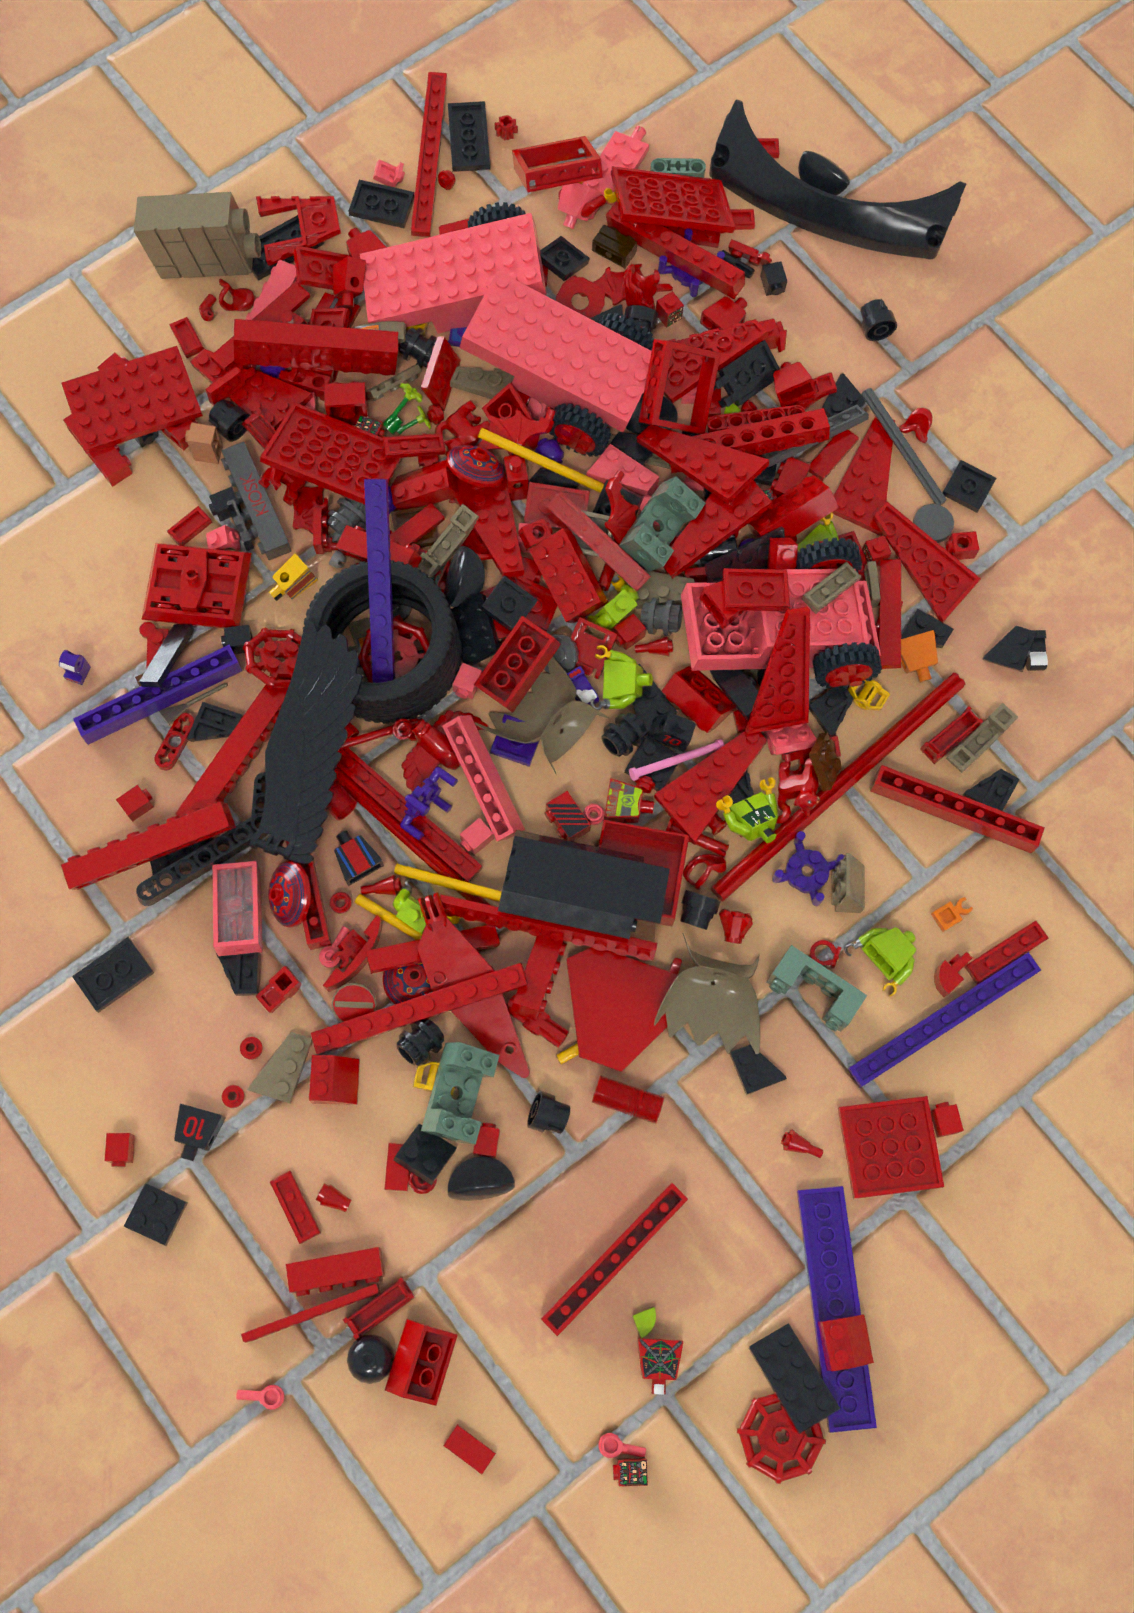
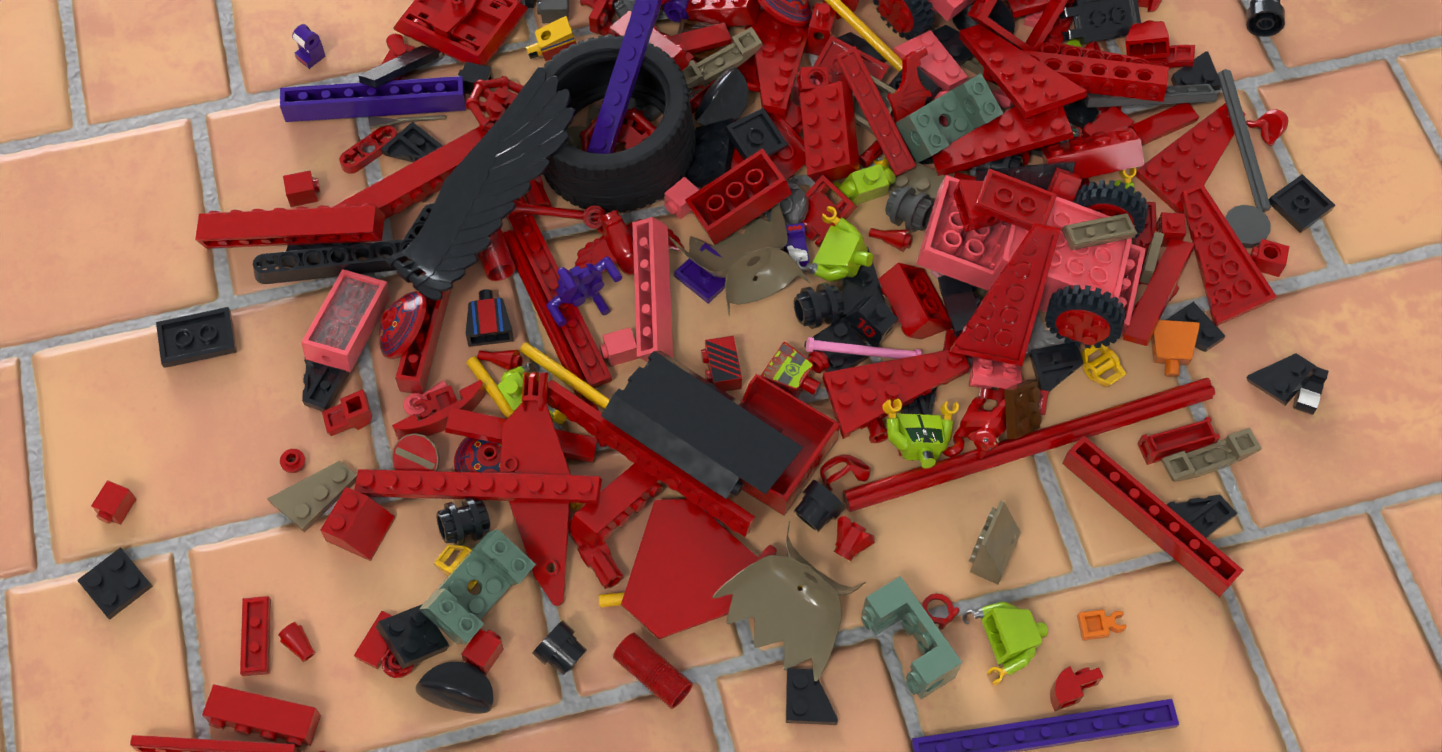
camera: 25 degrees right, 10 degrees down
black torso [174,1103,226,1161] -> none
red plate [222,1085,245,1108] -> none
red plate [330,892,352,914] -> none
dark purple head [535,438,564,468] -> none
coral plate [583,804,605,825] -> none
red brick [614,613,646,650] -> none
red pin [665,818,729,857] -> none
dark purple plate [772,831,845,906] -> none
red tile [964,921,1049,984] -> none

